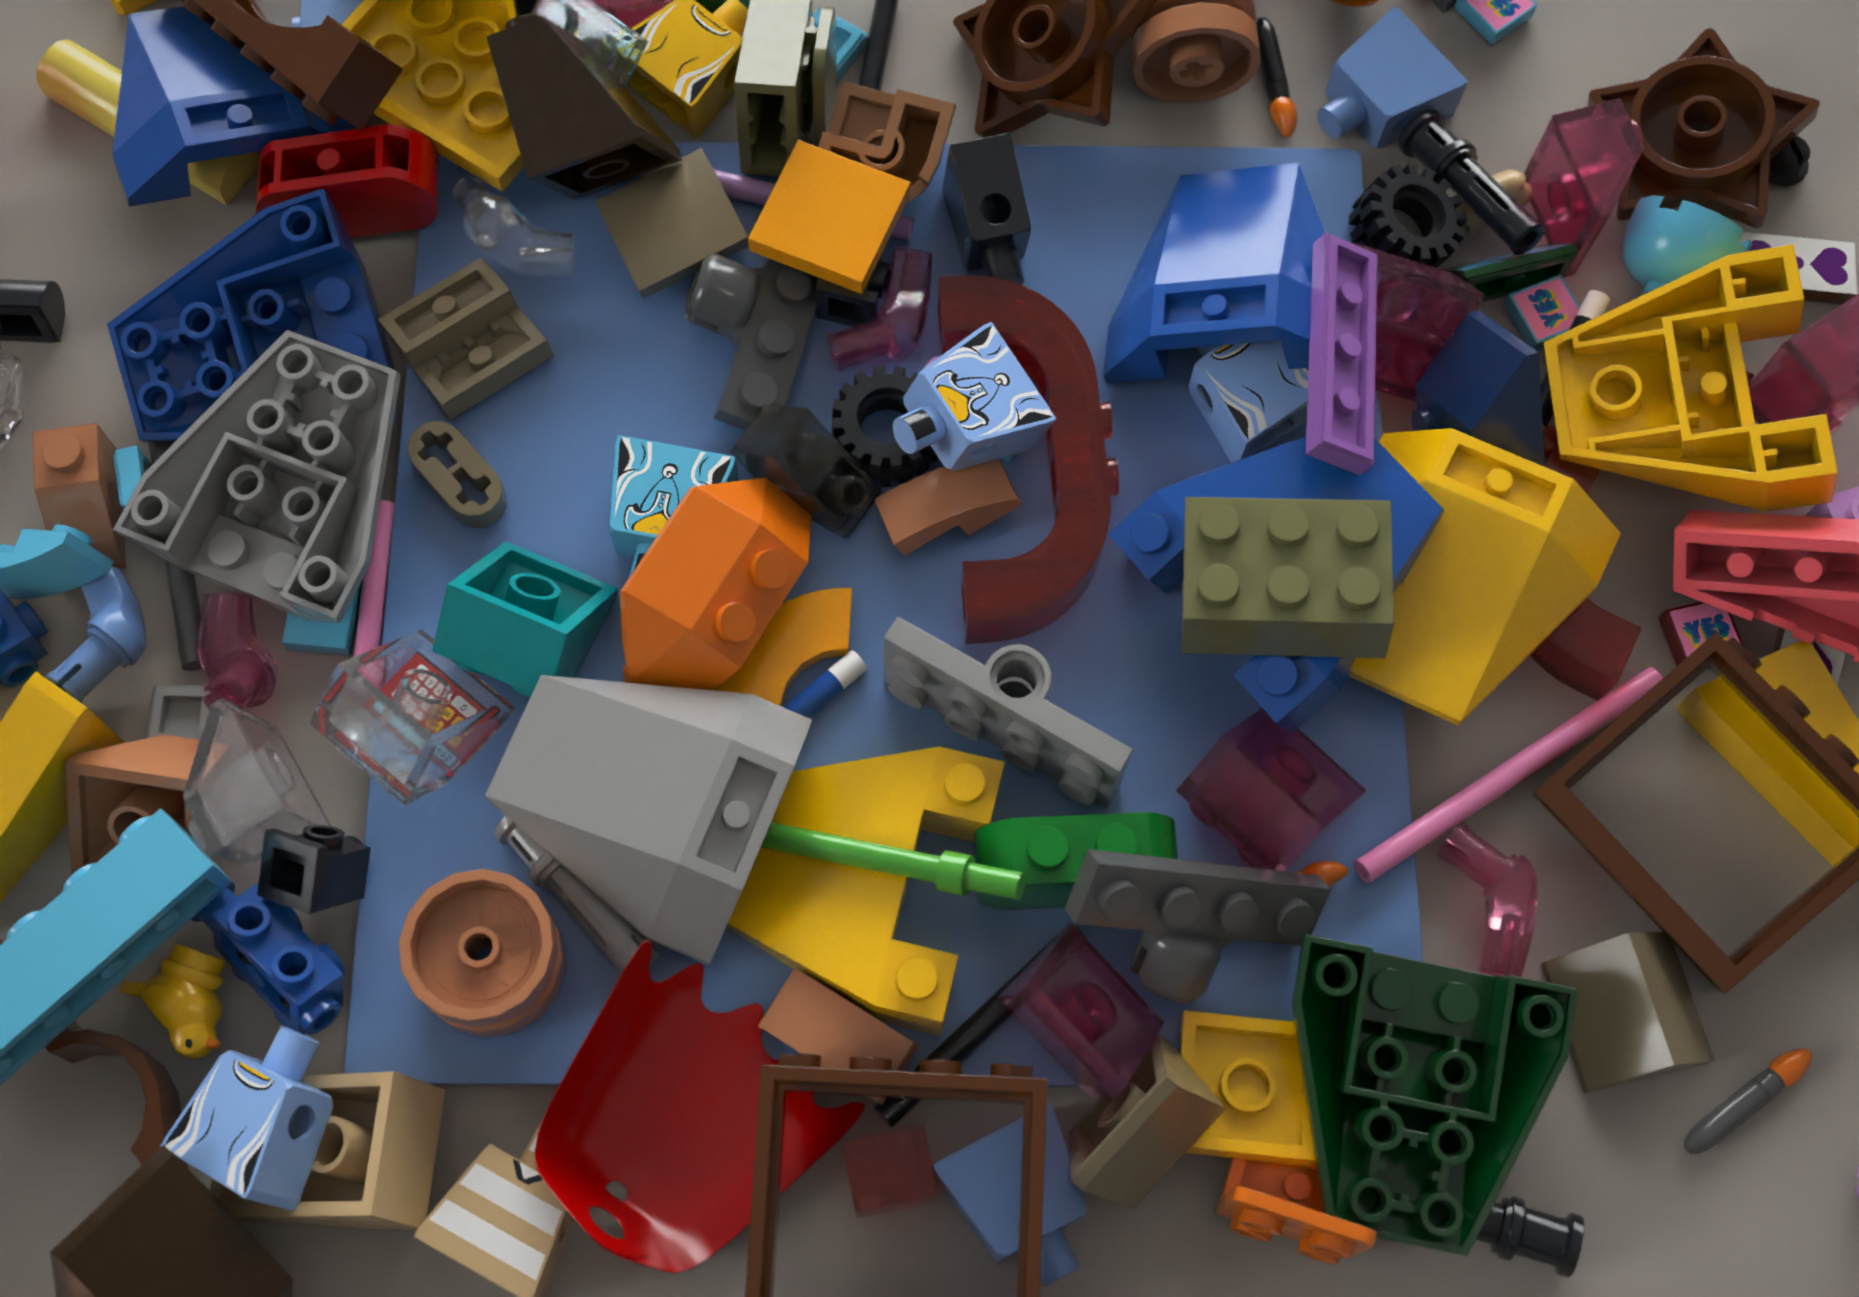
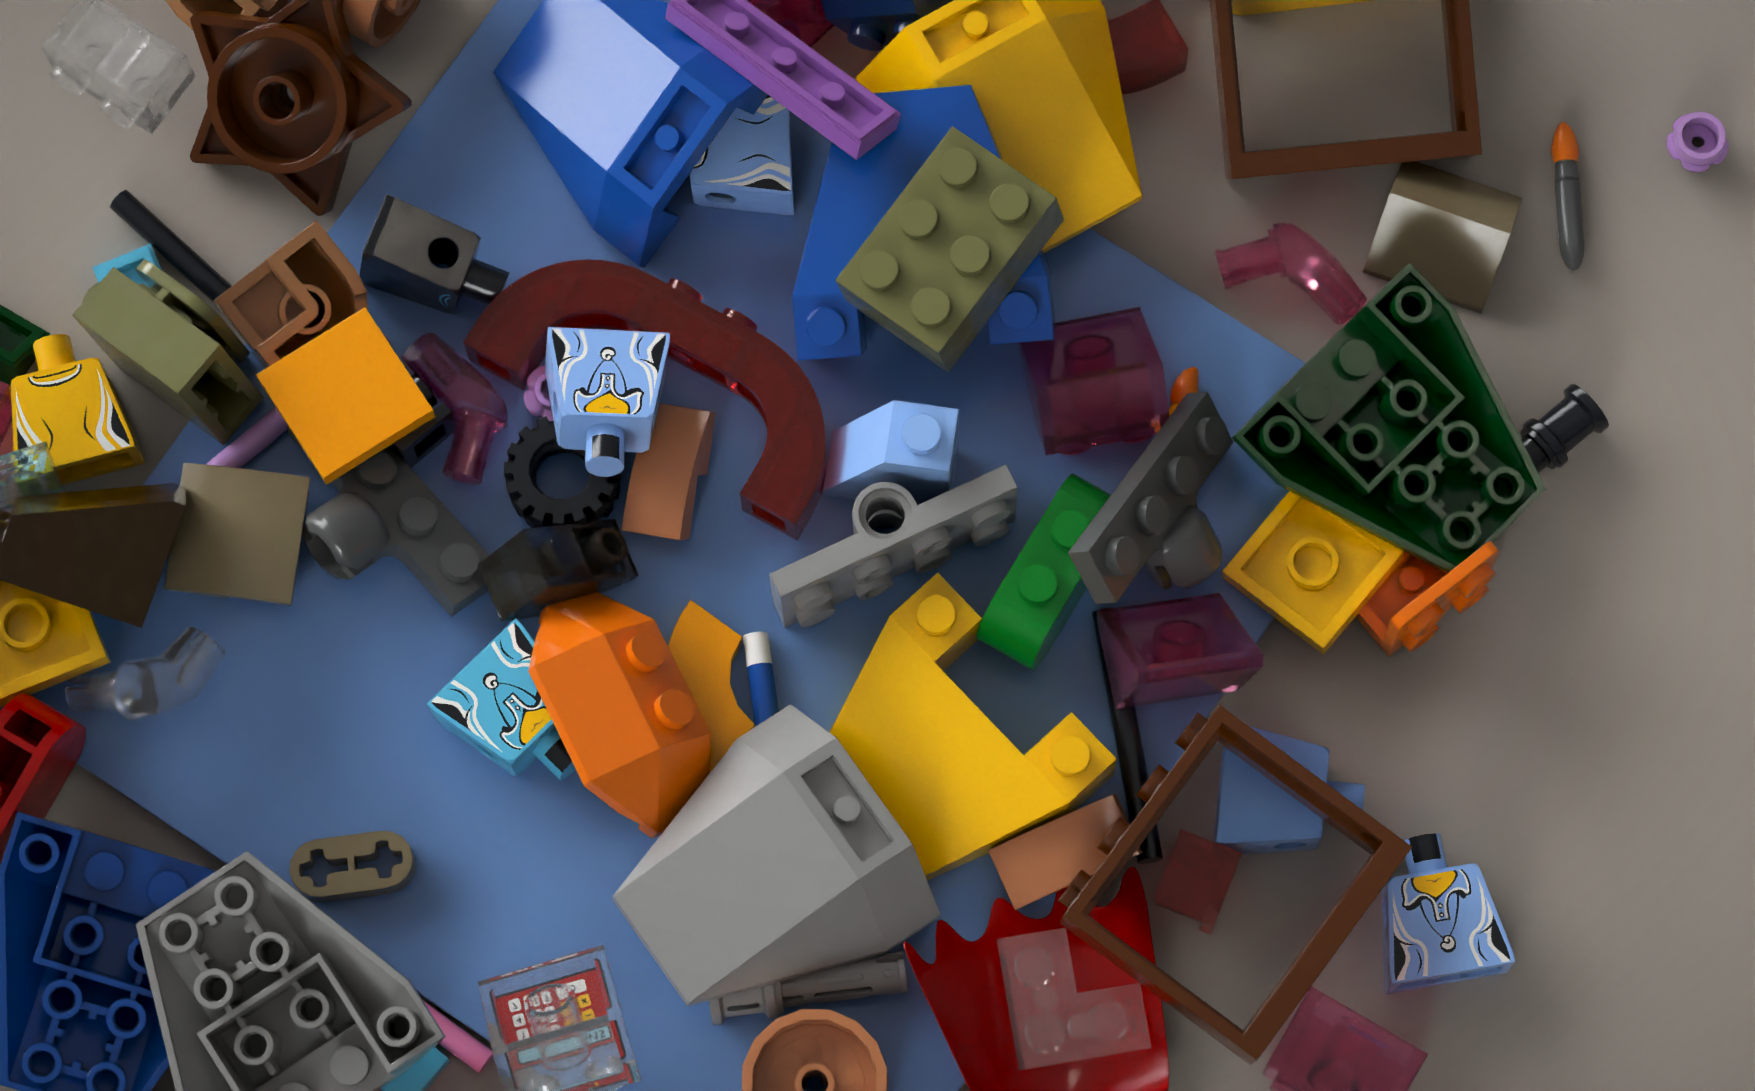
camera: 50 degrees left, 5 degrees up
dark tan slope [378,257,554,420] -> none
teal slope [432,541,619,697] -> none
bright green bar [761,822,1026,900] -> none
dark tan slope [1069,1033,1226,1209] -> none
bright pink piece [1353,667,1663,883] -> none
none -> light blue slope [823,400,959,505]
none -> clear plate [997,928,1151,1070]

